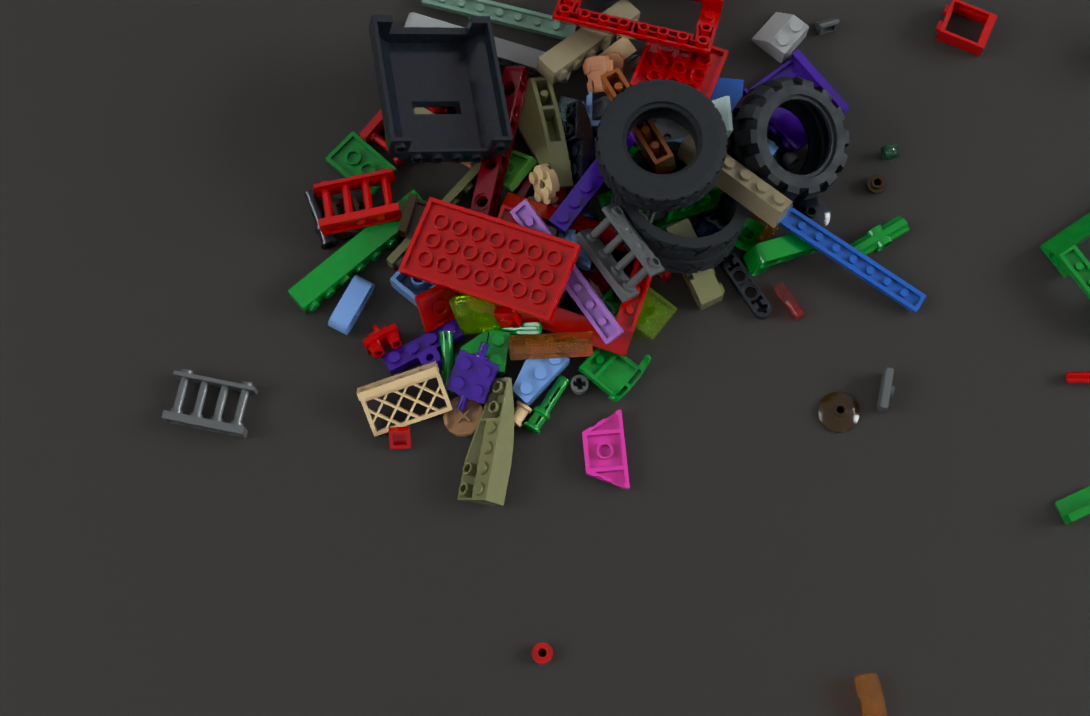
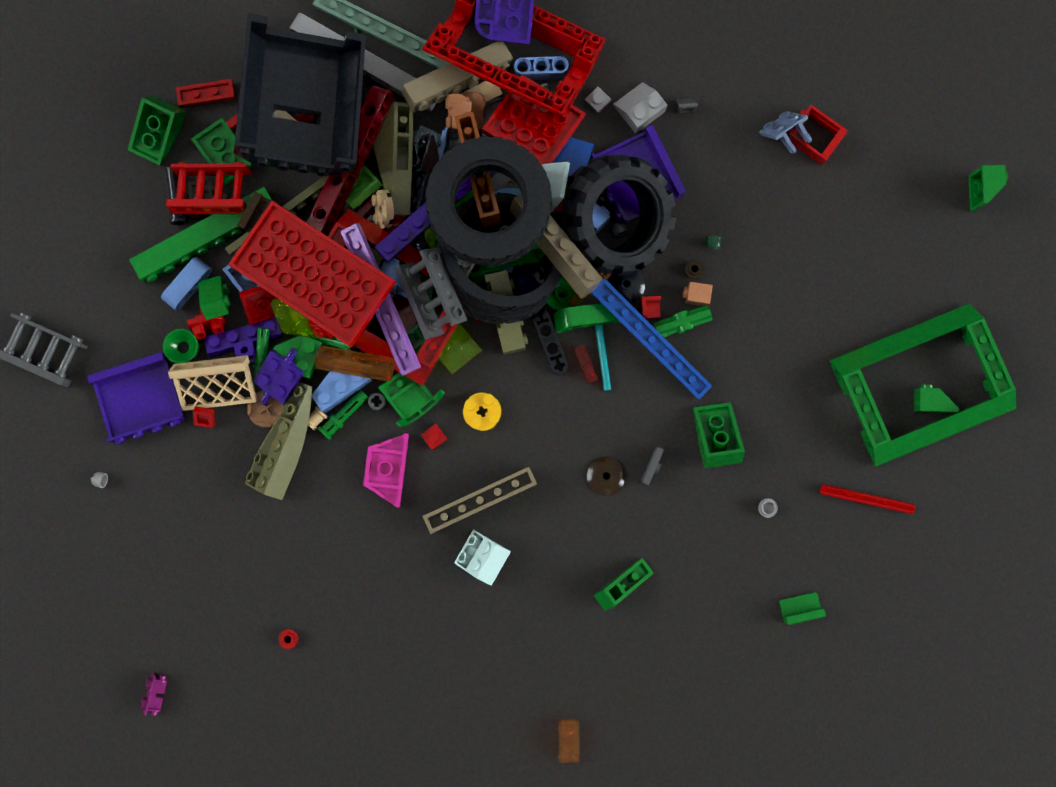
camera: 10 degrees right, 10 degrees up
none -> dark purple panel [87,352,186,445]
none -> light grey hinge [91,472,108,488]
none -> green slope [127,96,186,166]
none -> green piece [163,329,199,364]
none -> red plate [176,79,236,108]
none -> green brick [198,276,231,320]
none -> red plate [421,424,447,450]
none -> dark tan brick [422,467,537,534]
none -> clear neon green gear [424,226,436,248]
none -> light aqua slope [454,529,511,586]
none -> yellow plate [463,392,501,431]
none -> medium blue beam [514,56,569,80]
none -> light grey plate [585,87,611,114]
none -> green slope [593,558,654,611]
none -> teal bar [595,325,611,391]
none -> red panel [640,296,661,319]
none -> nougat brick [683,282,713,306]
none -> green slope [693,402,745,468]
none -> light grey plate [758,498,778,518]
none -> sand blue plate [759,111,812,154]

